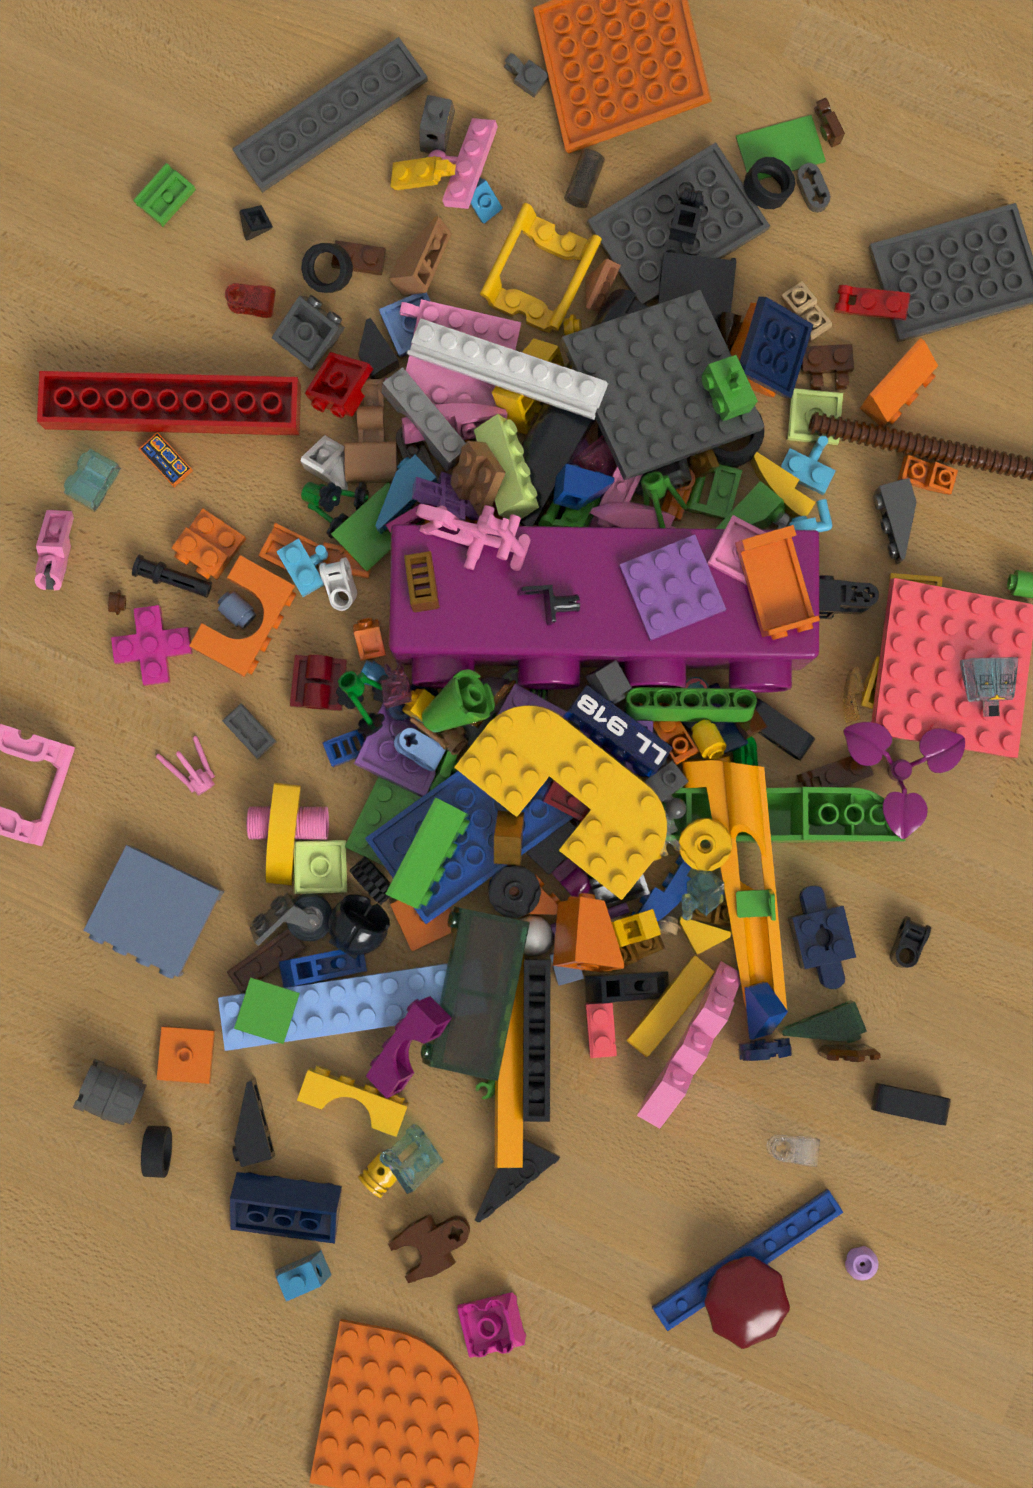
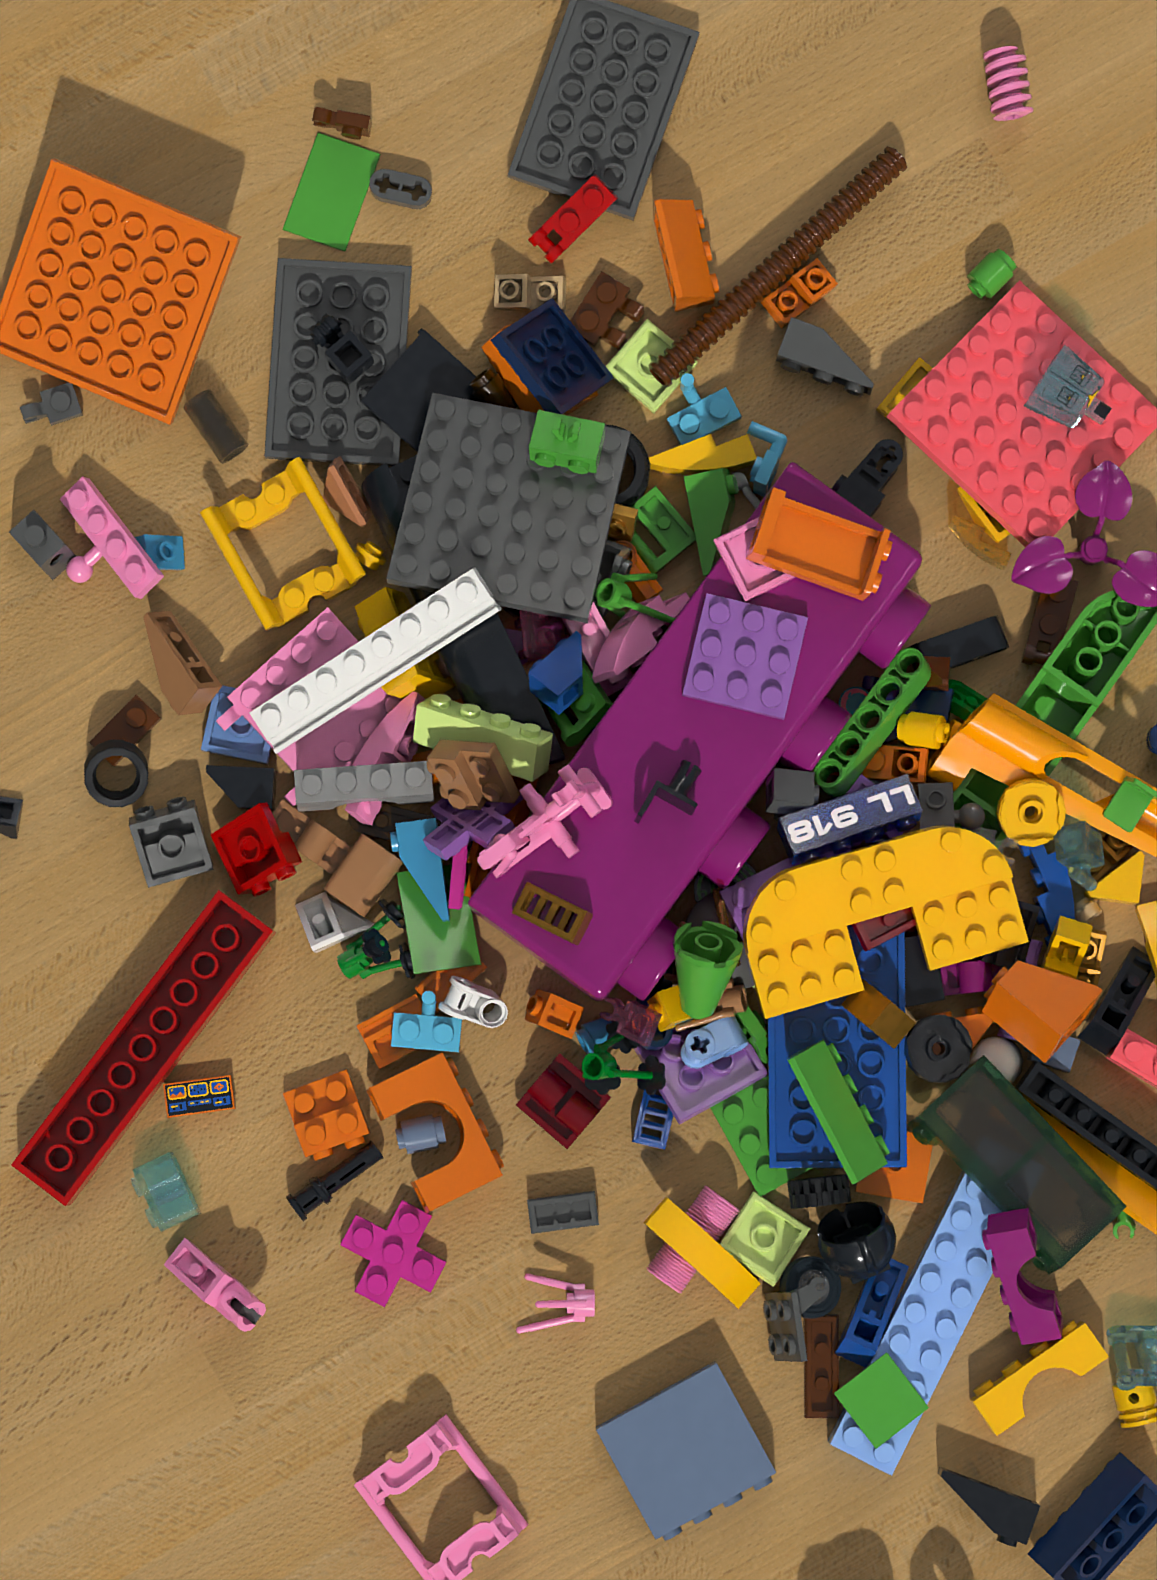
camera: 55 degrees left, 0 degrees up
reddish brown plate [108,590,126,615] -> none
orange plate [157,1026,215,1084] -> none
clear red piece [225,283,276,318] -> none
yellow hinge [390,156,456,190] -> none
black tyre [744,157,795,210] -> none

